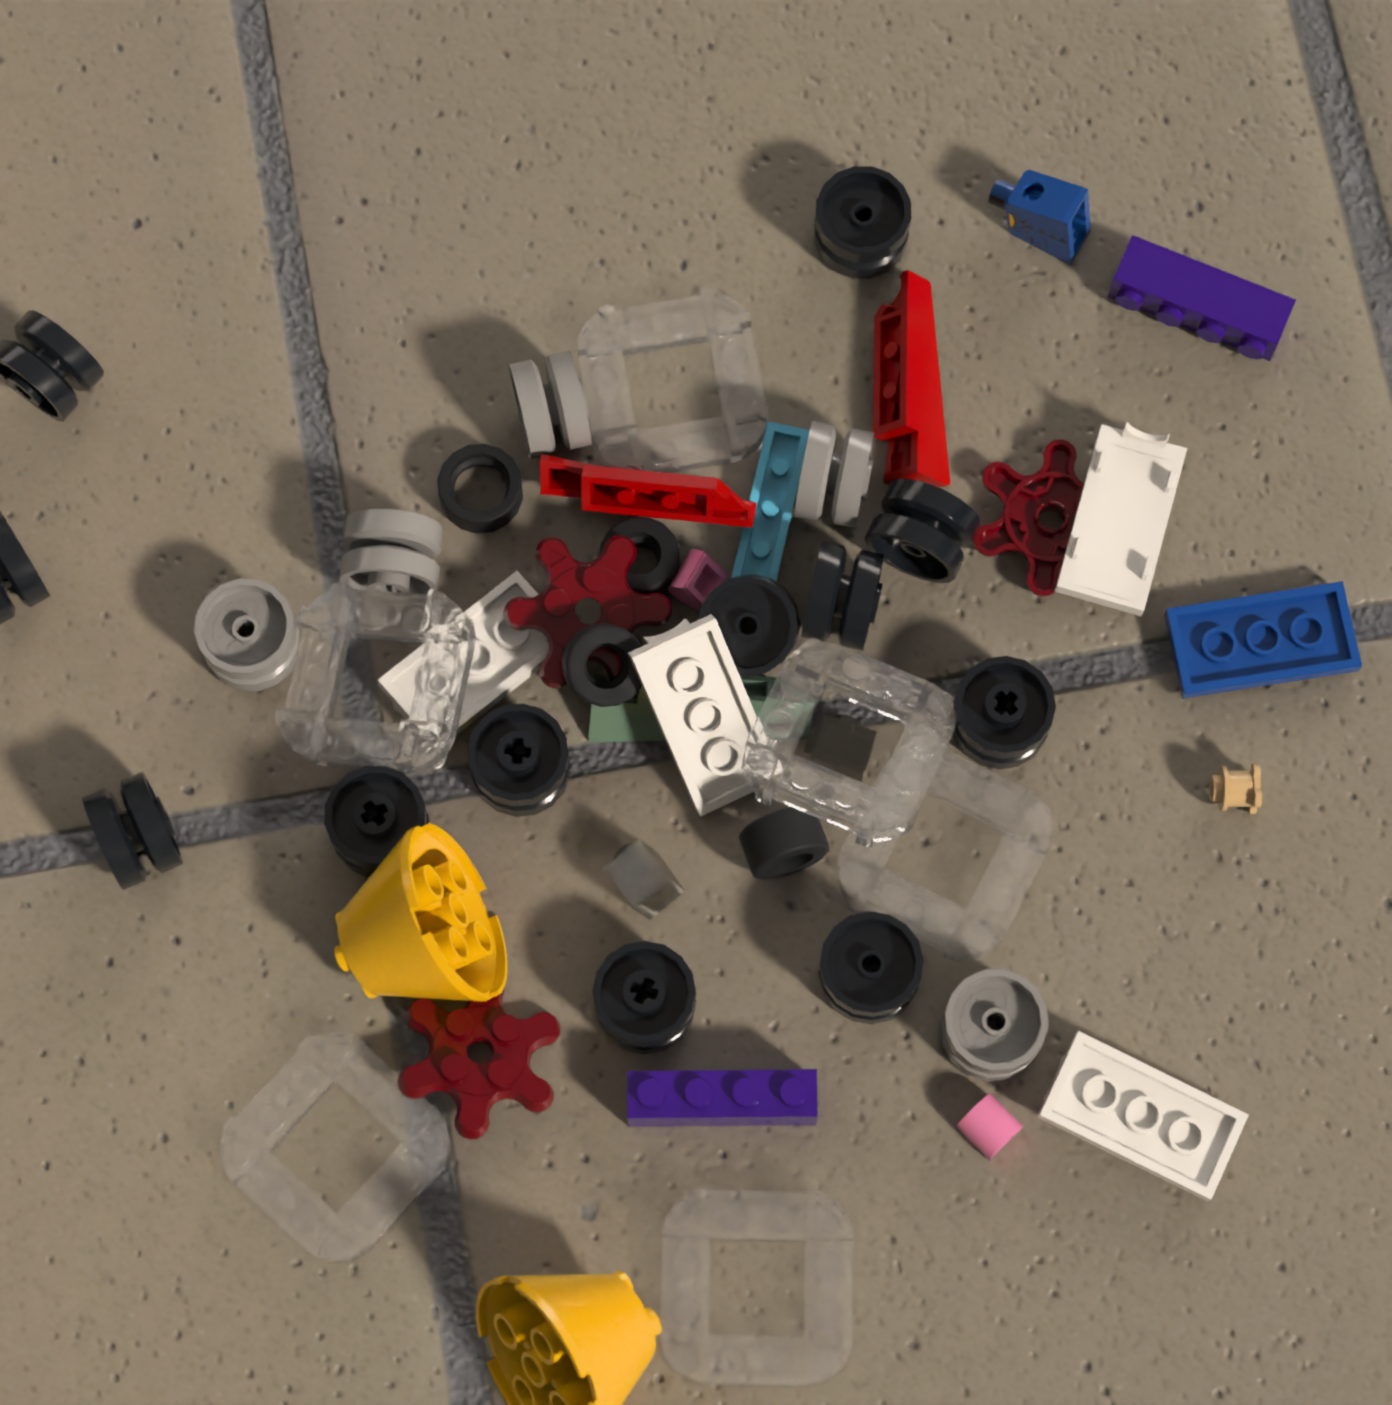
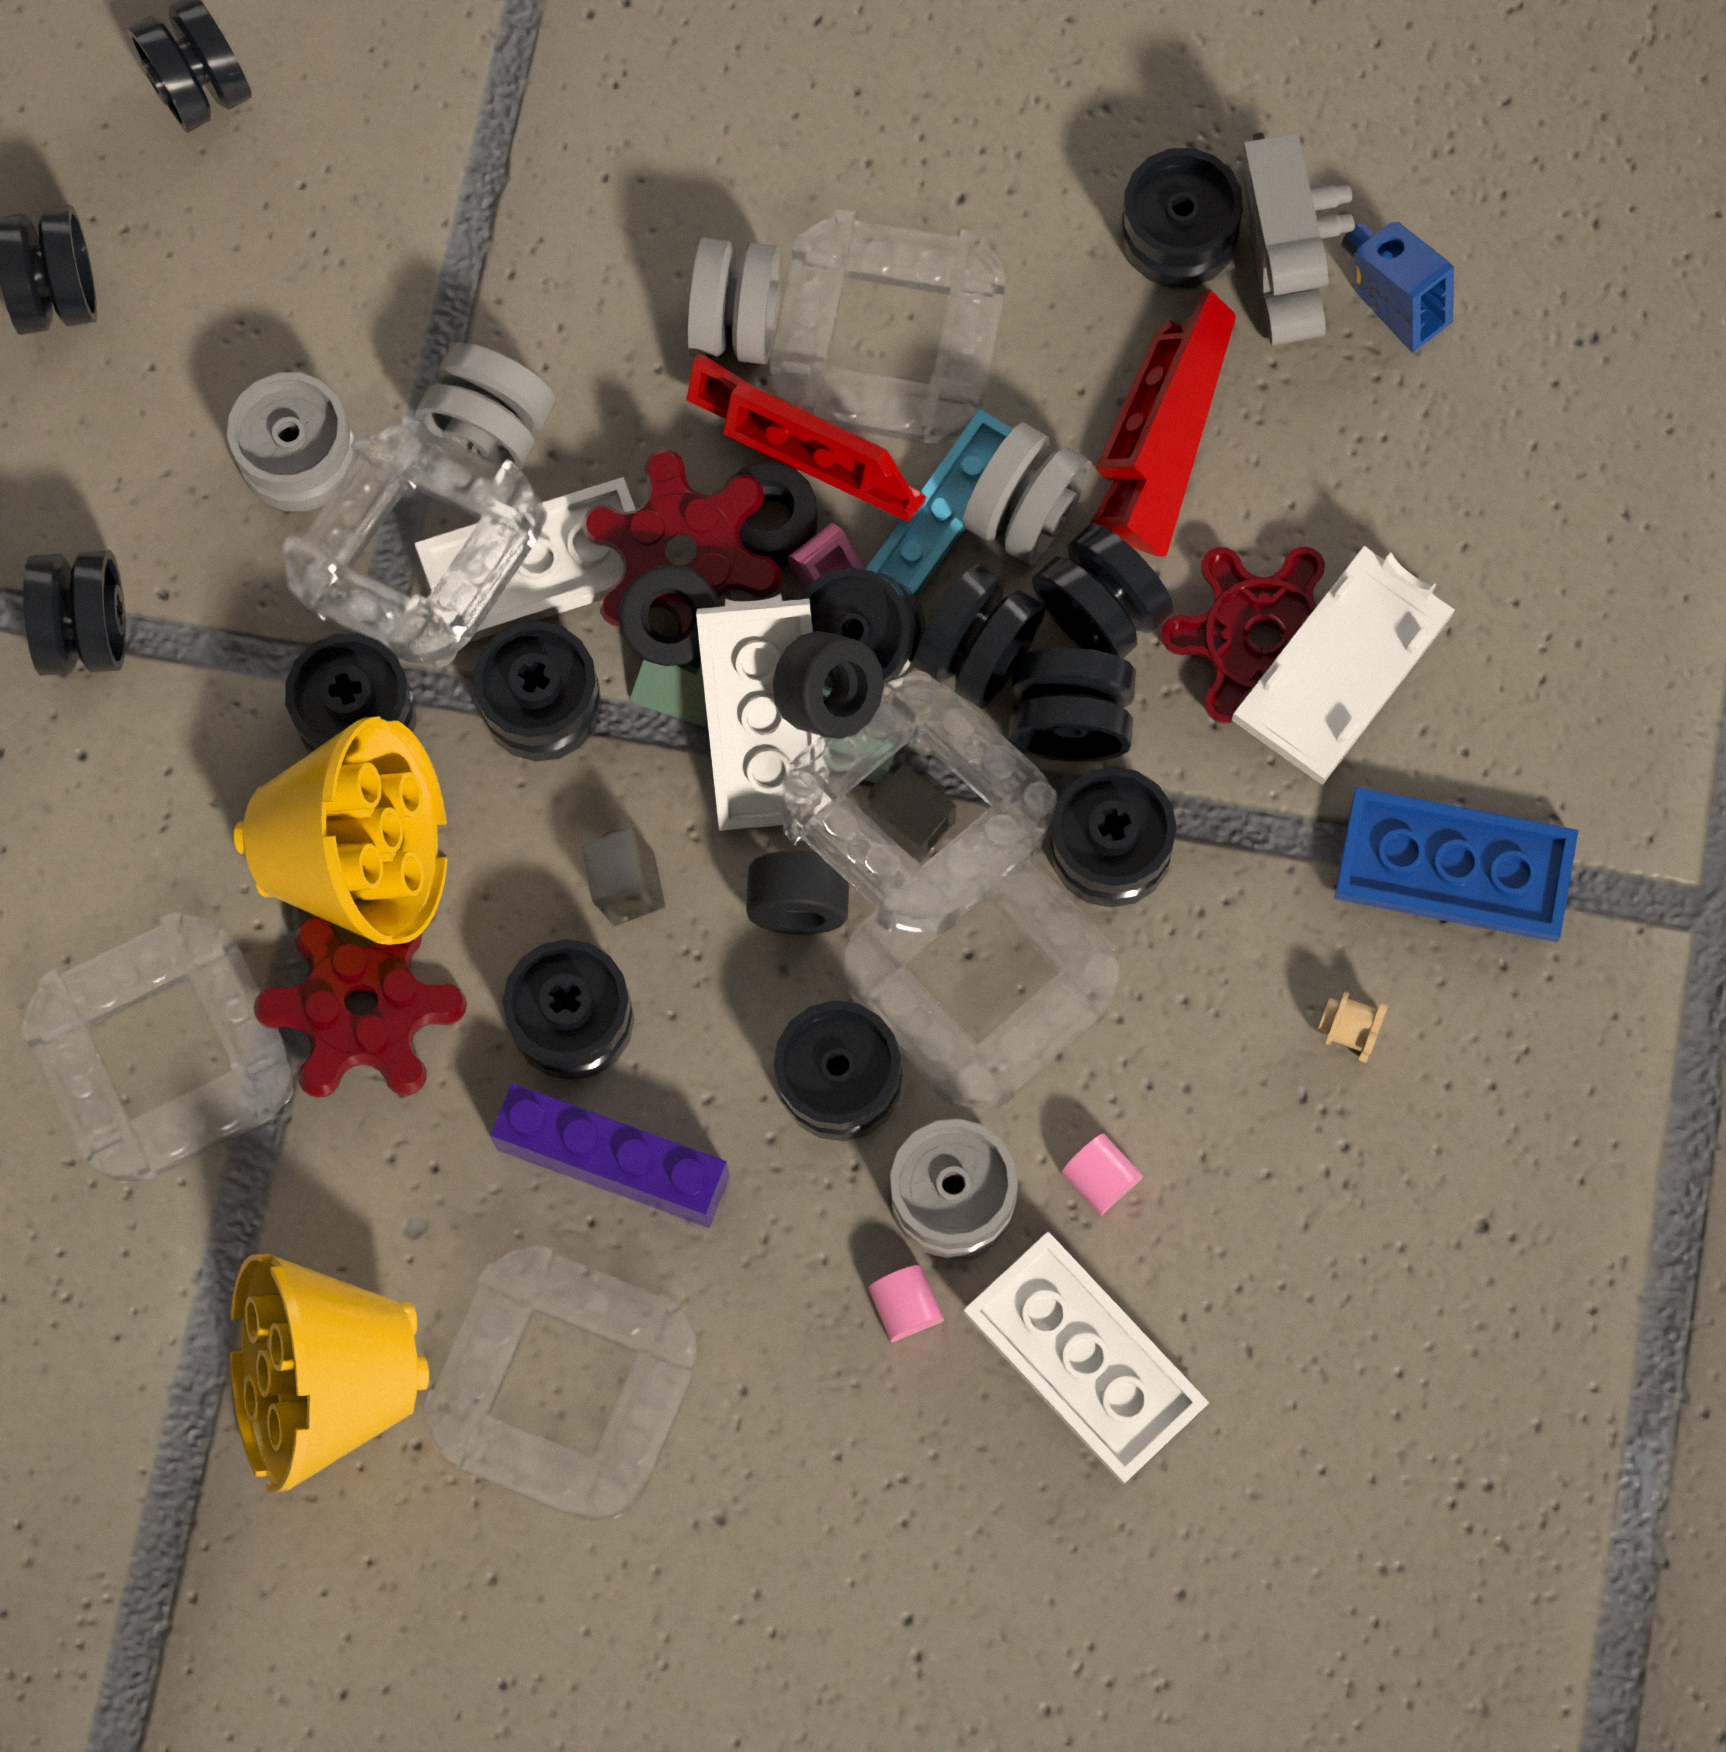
camera: 25 degrees right, 0 degrees up
black tyre [437,444,523,534] -> none
dark purple brick [1108,235,1296,361] -> none
none -> black tyre [773,631,884,739]
none -> black wheel [1008,648,1136,762]
none -> bright pink brick [1062,1133,1143,1216]
none -> light grey piece [1243,133,1355,346]

